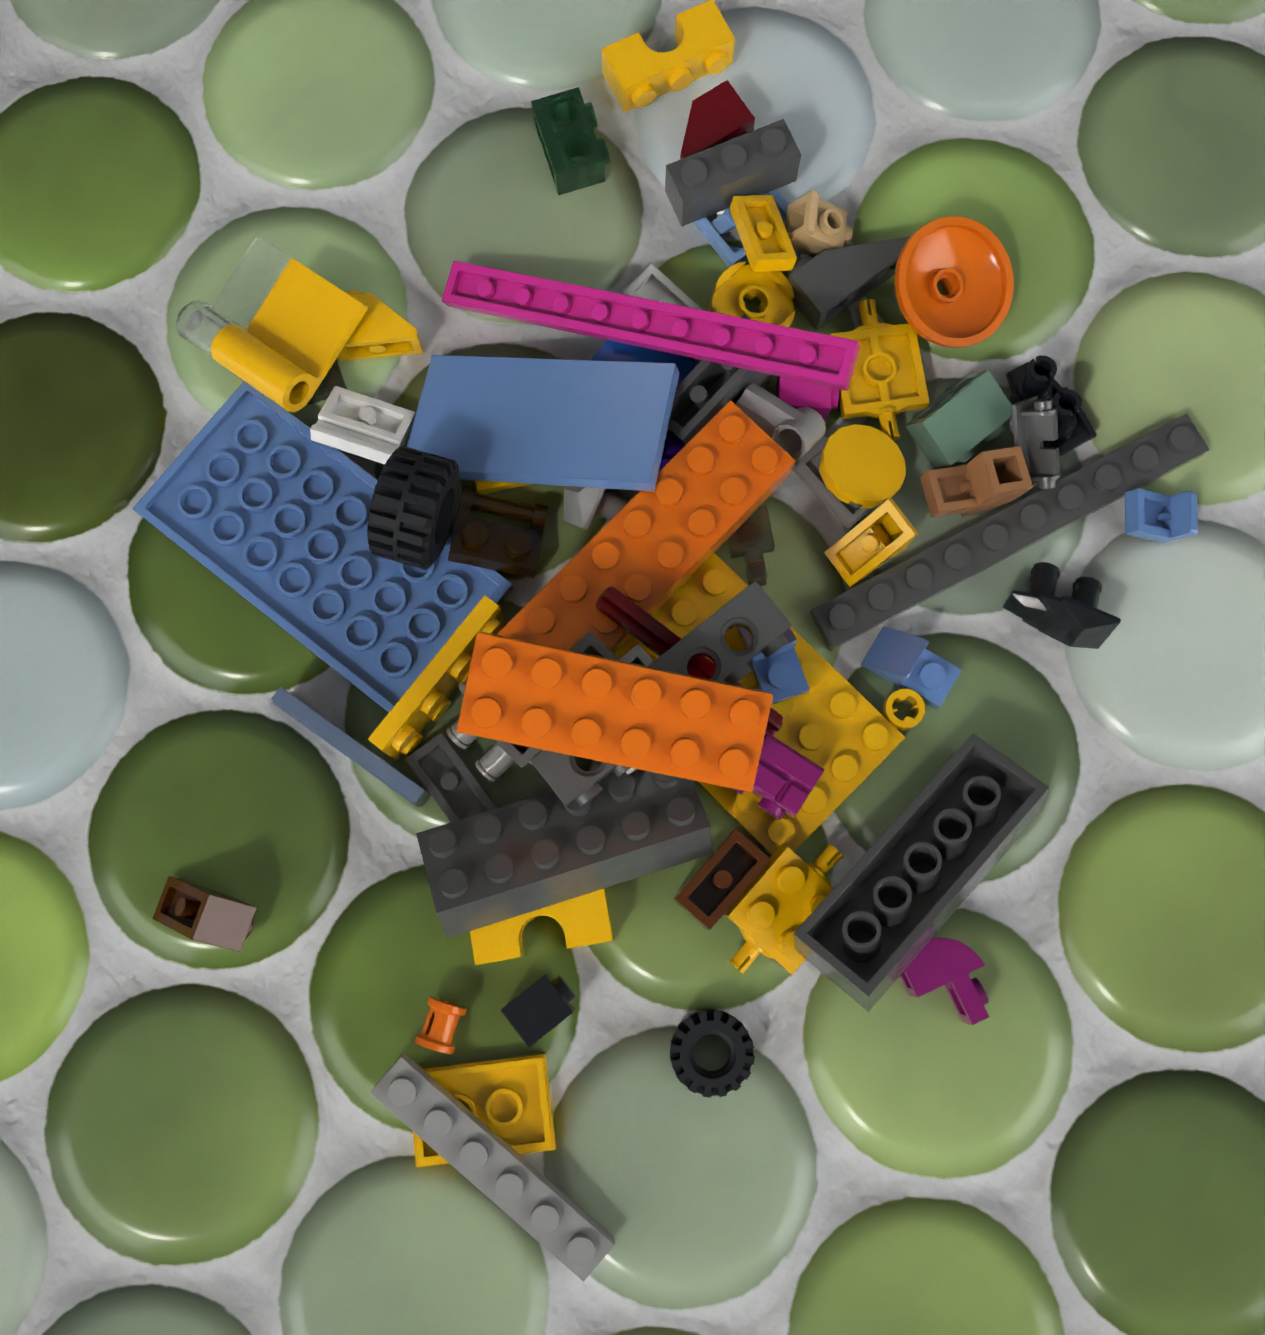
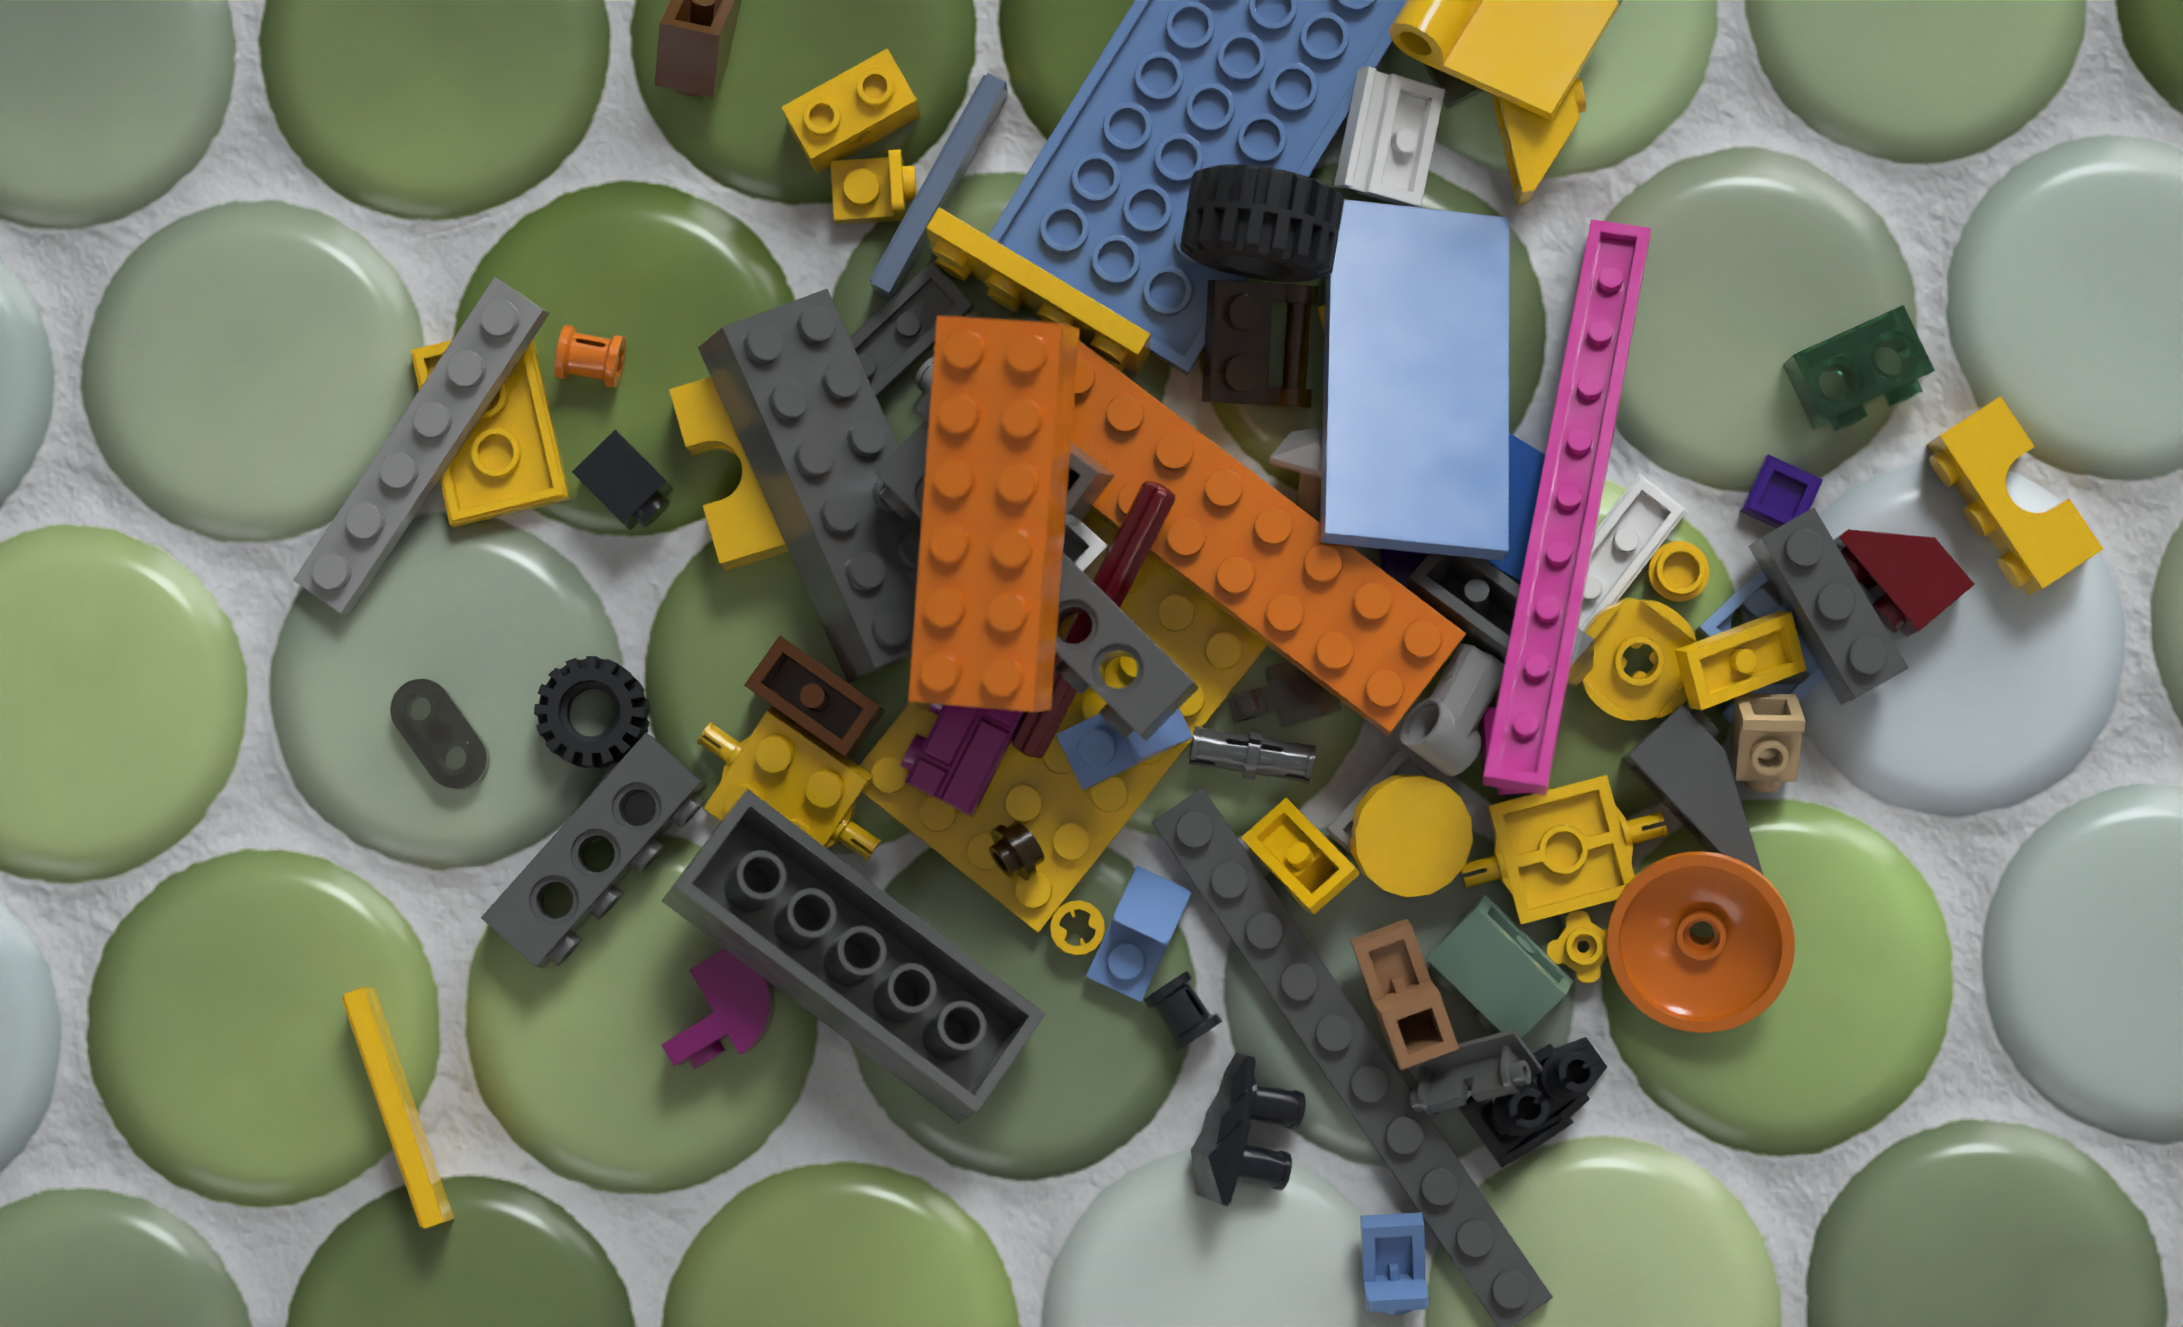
camera: 85 degrees right, 5 degrees up
none -> yellow tile [342,987,454,1229]
none -> clear smoke plate [390,679,490,790]
none -> dark grey brick [481,733,707,968]
none -> yellow brick [781,48,921,175]
none -> yellow bracket [830,149,917,225]
none -> dark brown plate [989,821,1045,880]
none -> black bush [1144,971,1222,1052]
none -> dark grey pin [1189,726,1316,784]
none -> yellow plate [1546,910,1608,983]
none -> yellow plate [1648,541,1710,602]
none -> dark purple tile [1740,454,1823,528]

